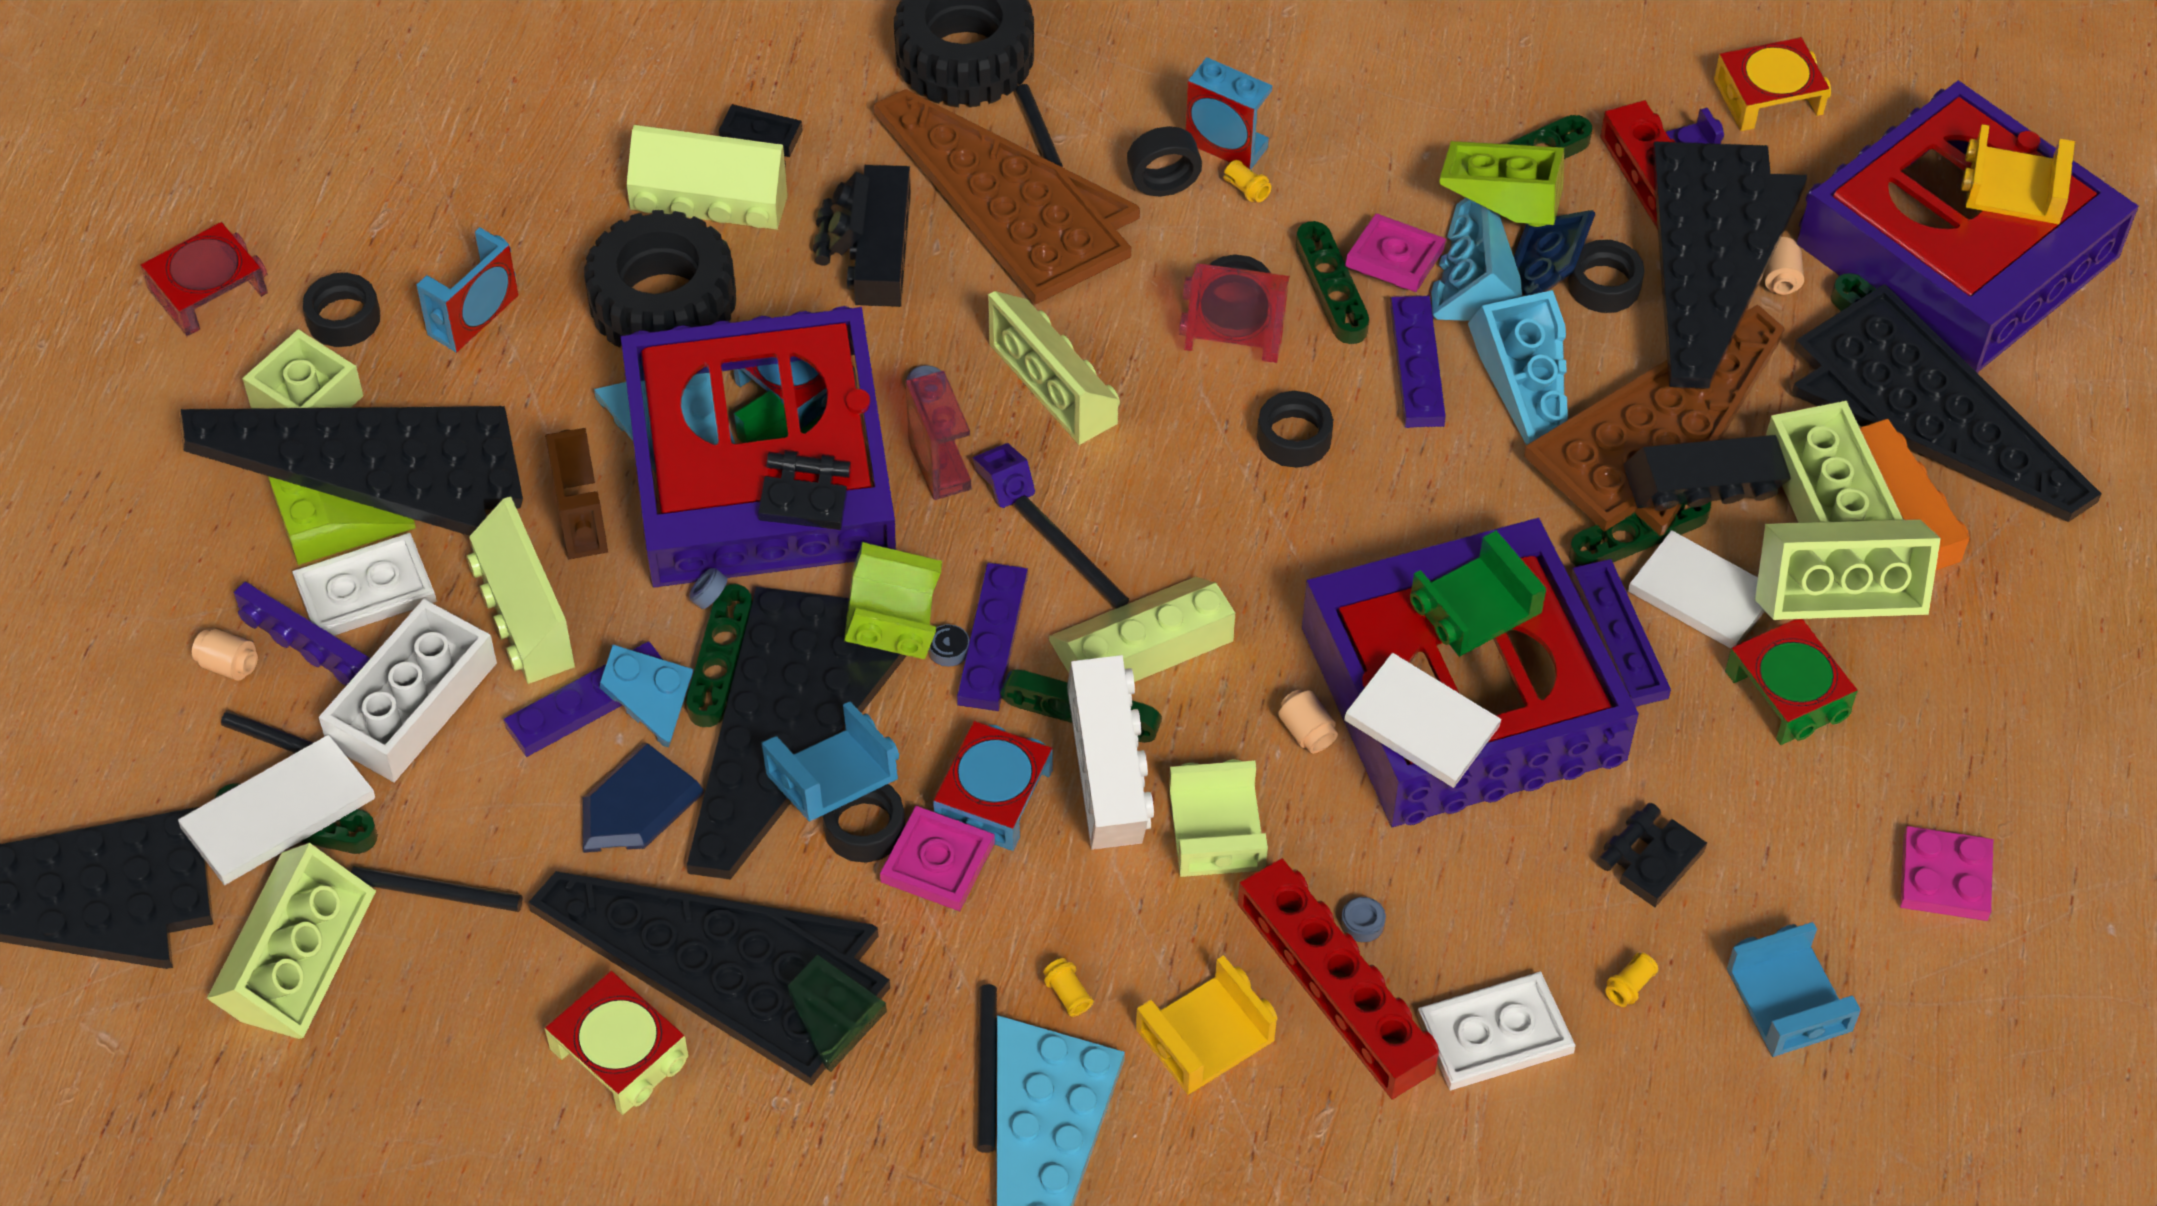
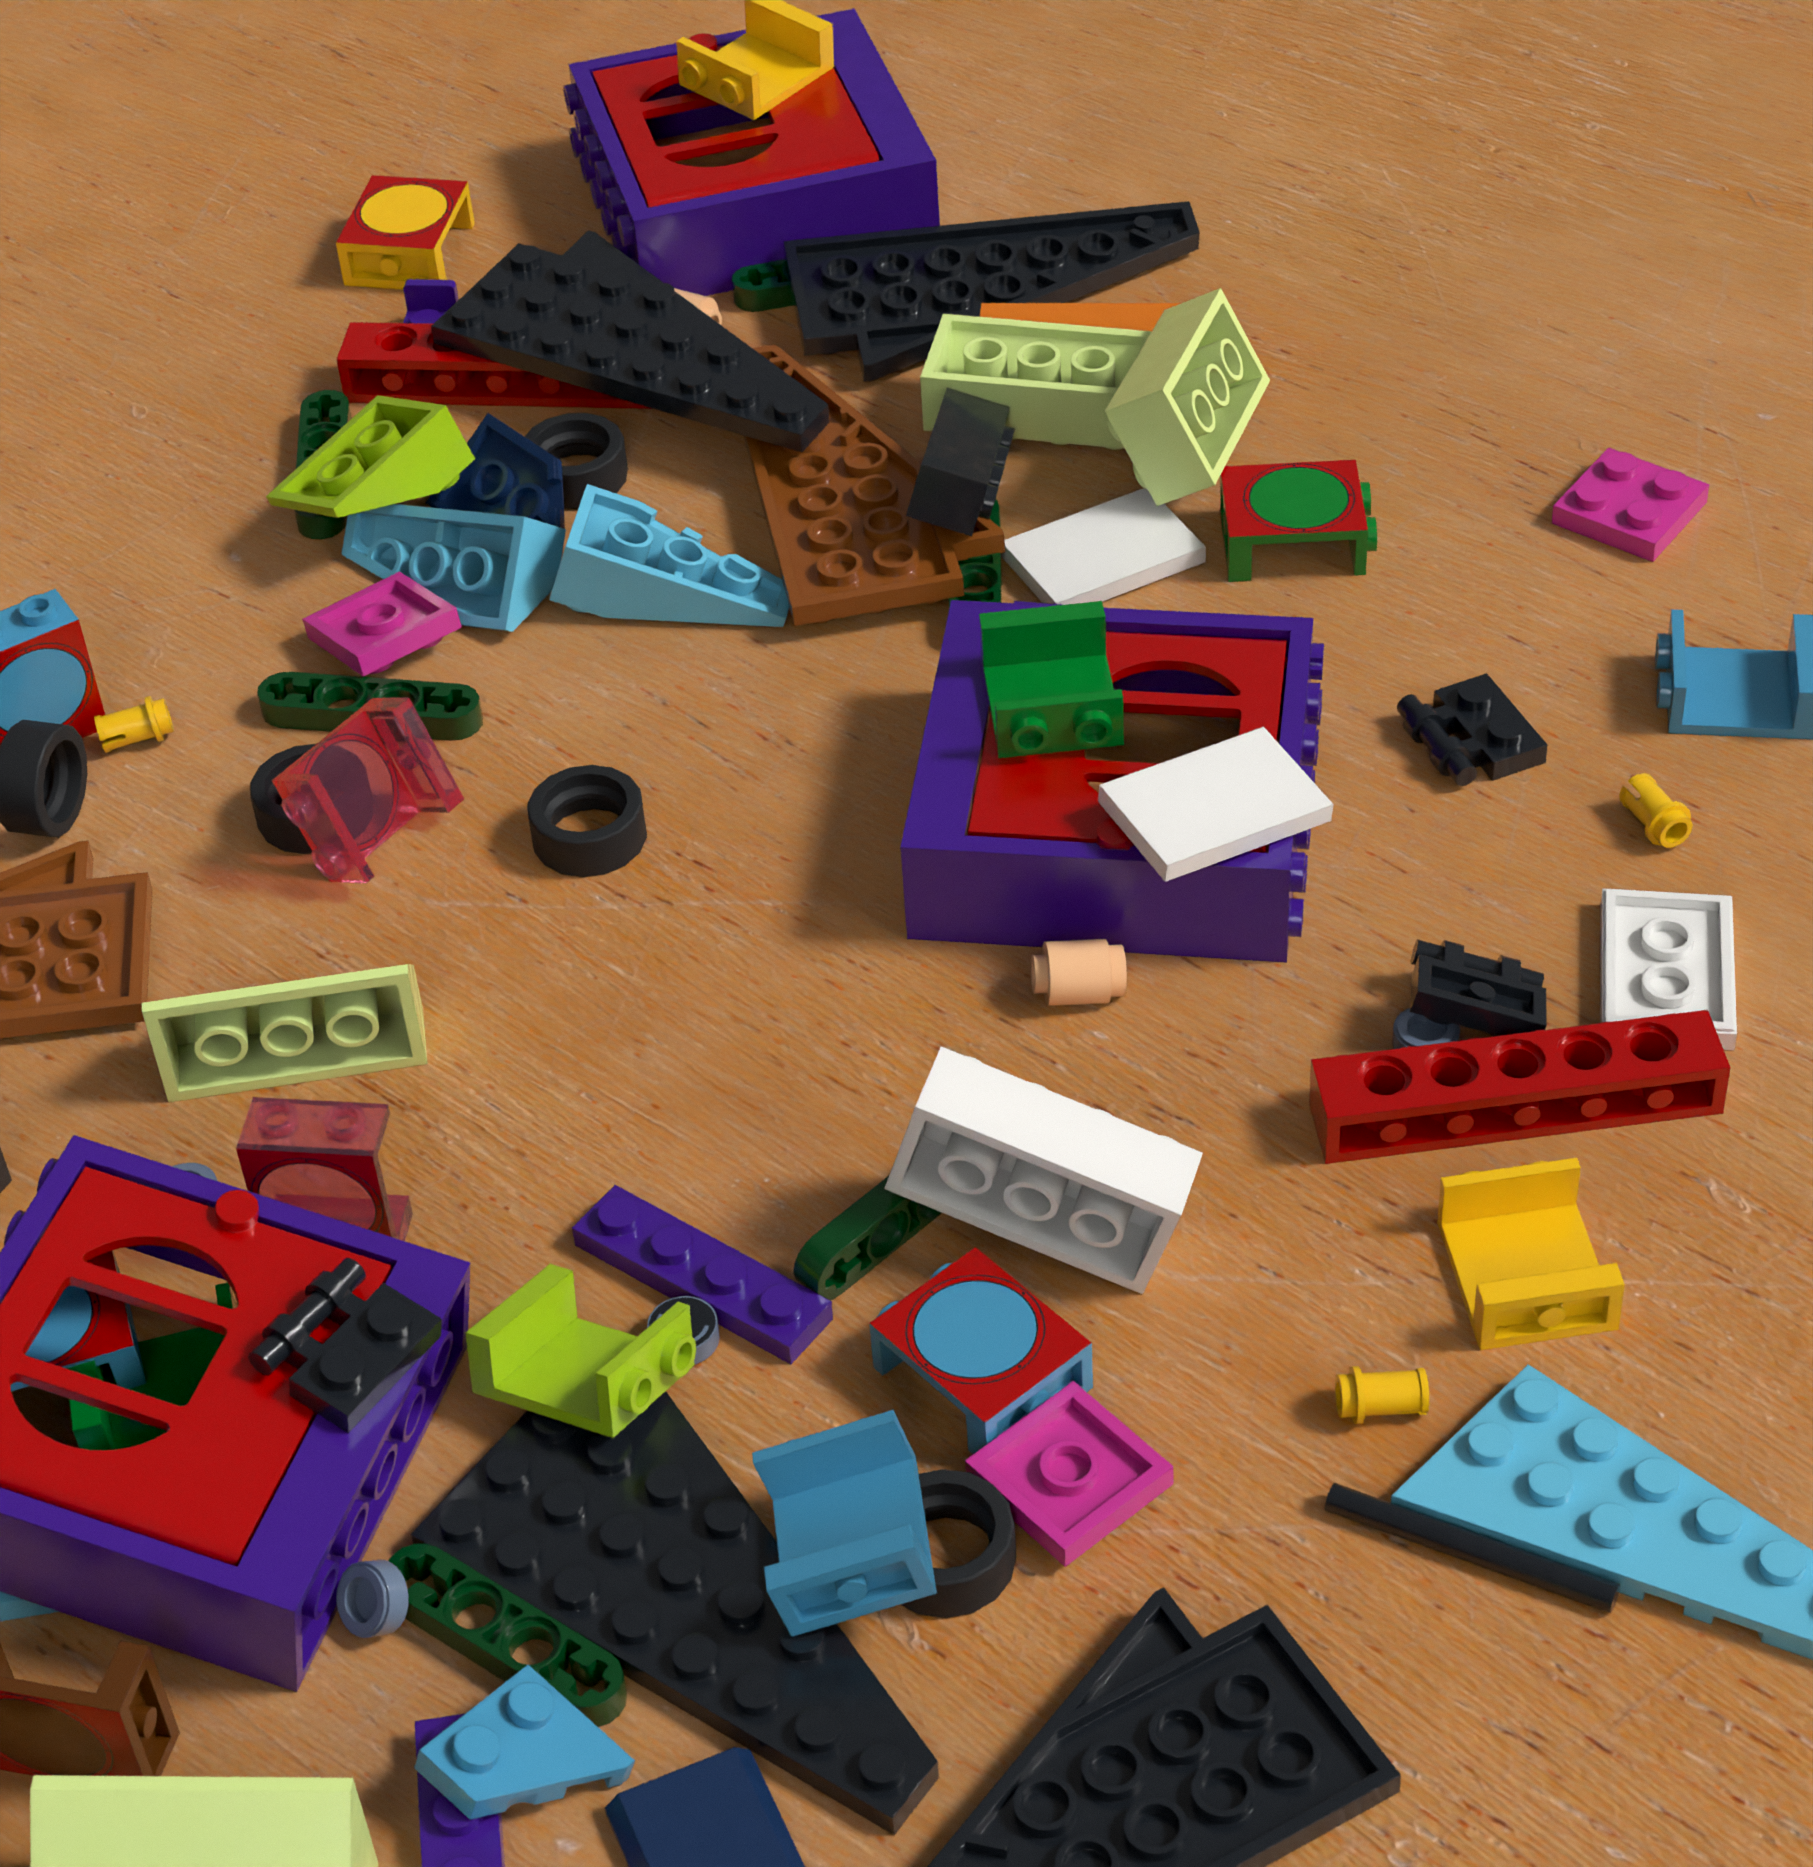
camera: 60 degrees left, 10 degrees down
clear green wing [788,955,887,1072] -> none
dark purple bracket [972,443,1035,508] -> none
black bar [1014,495,1129,609] -> none
yellowish green slope [1049,577,1236,682] -> none
yellowish green panel [1169,759,1268,877] -> none
dark purple plate [1390,296,1446,428] -> none
none -> black plate [1410,939,1547,1037]

